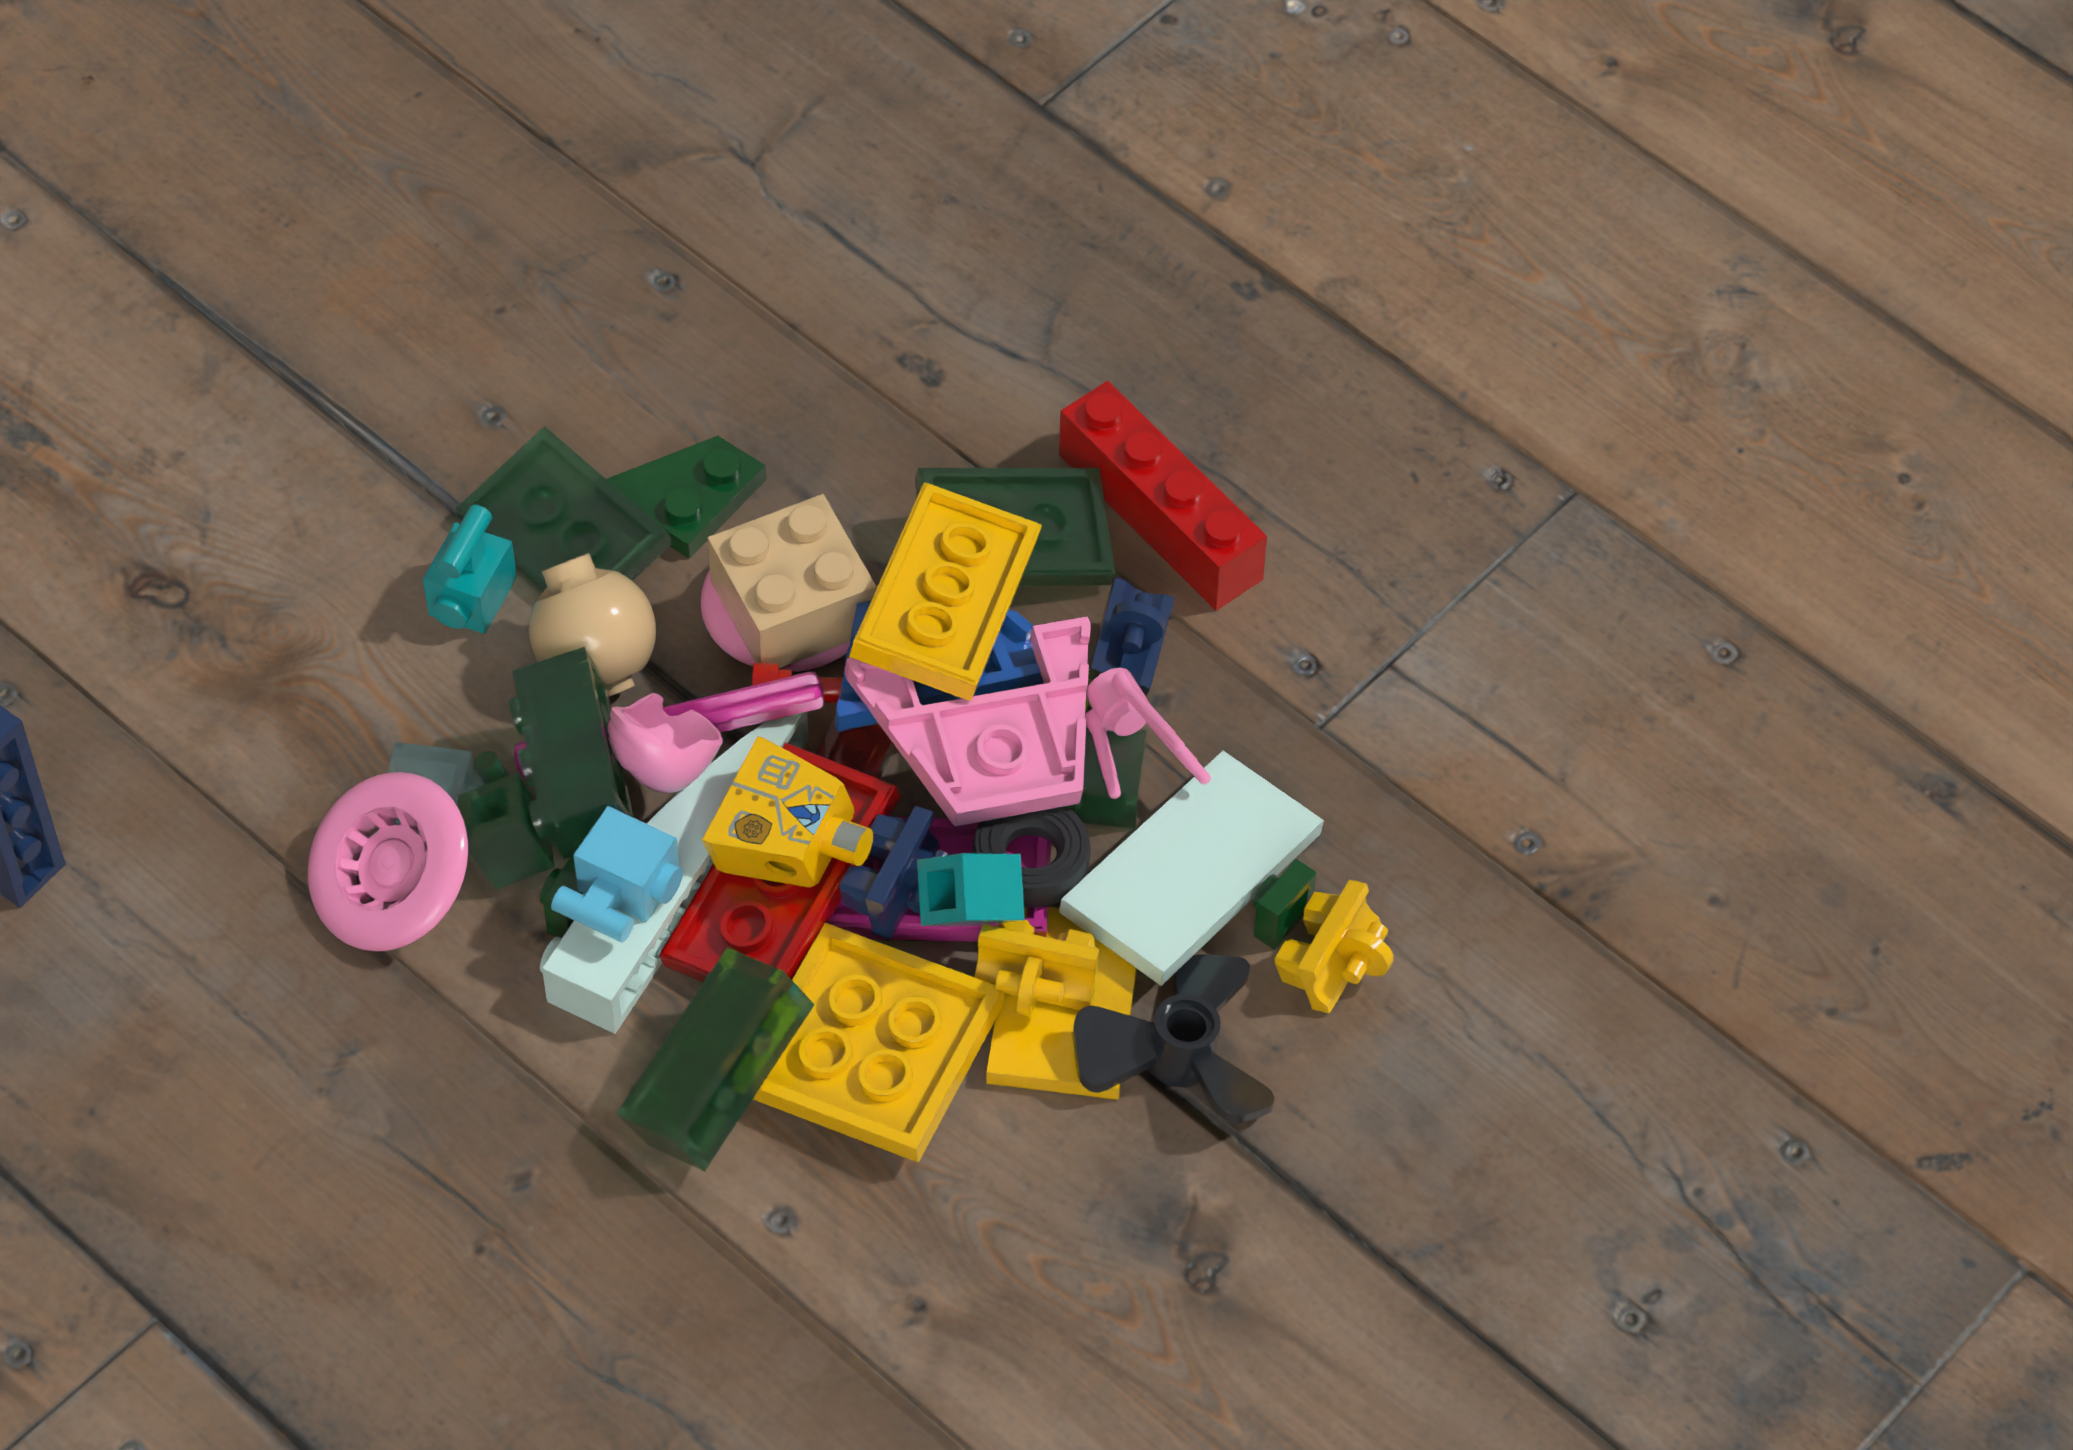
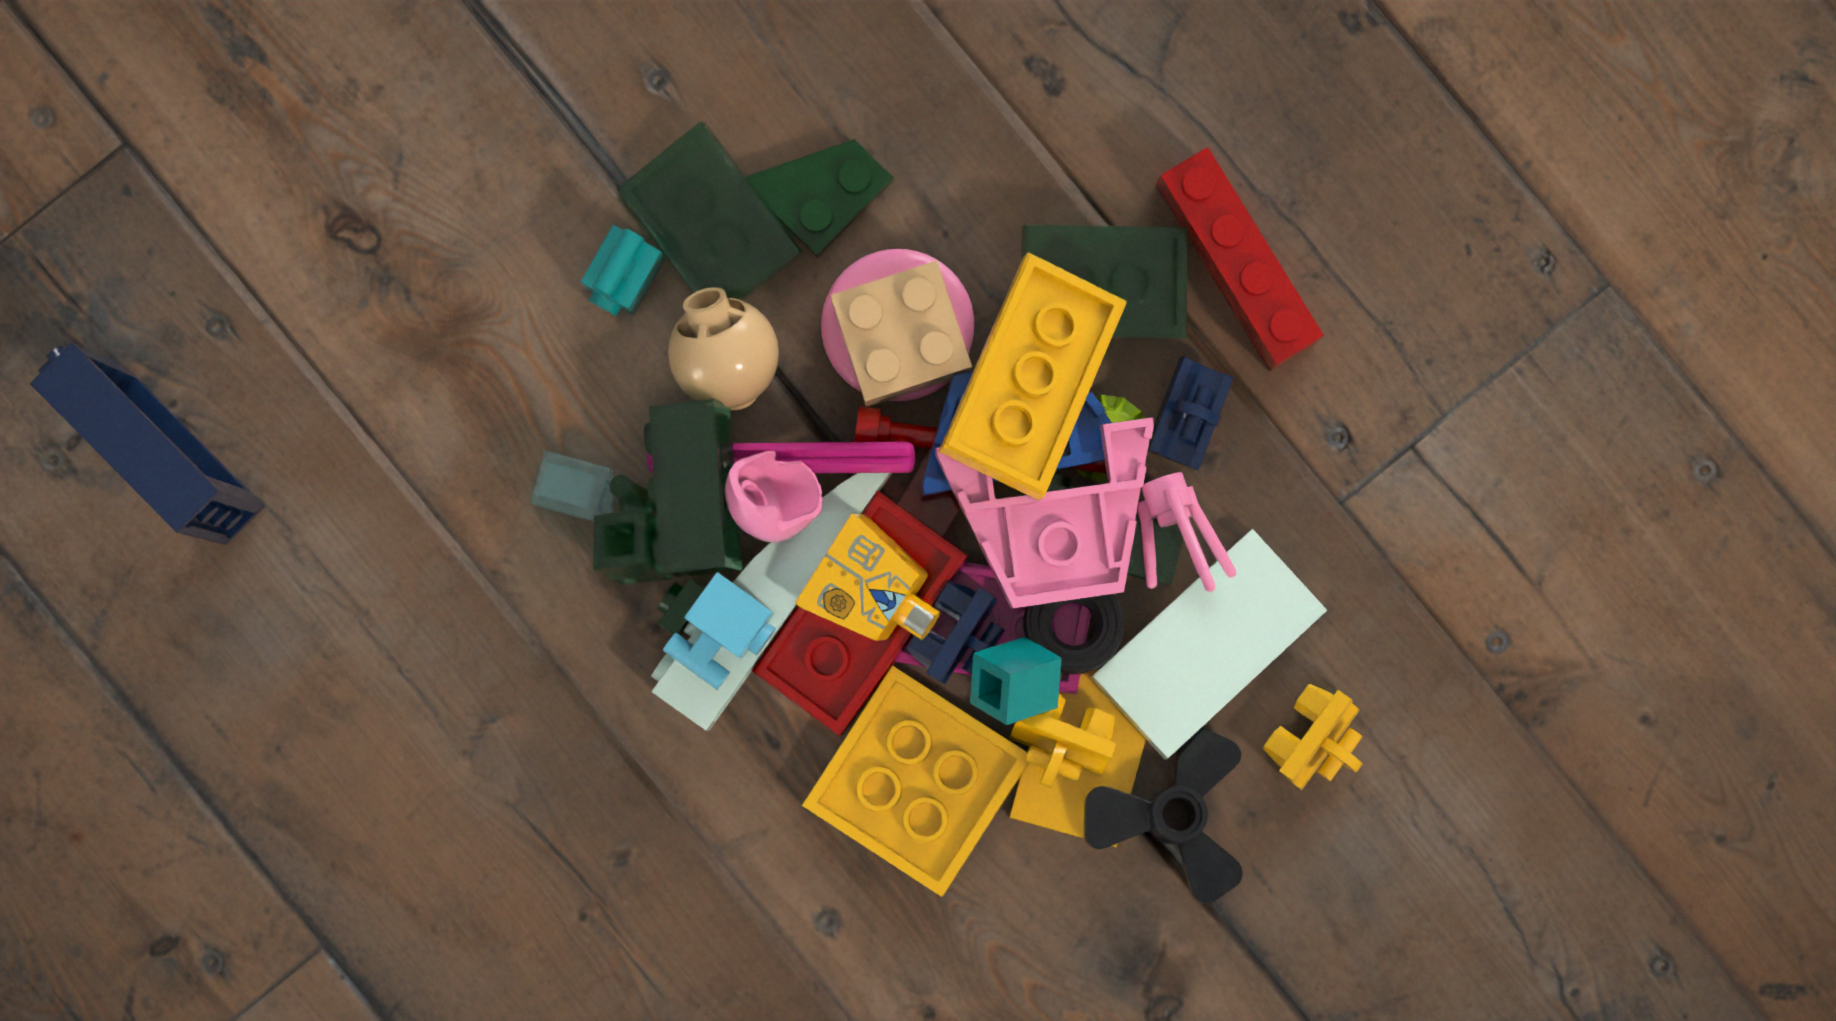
camera: 10 degrees right, 30 degrees up
bright pink wheel [308,772,468,951] -> none
clear green brick [616,947,815,1172] -> none
dark green plate [1252,859,1317,950] -> none

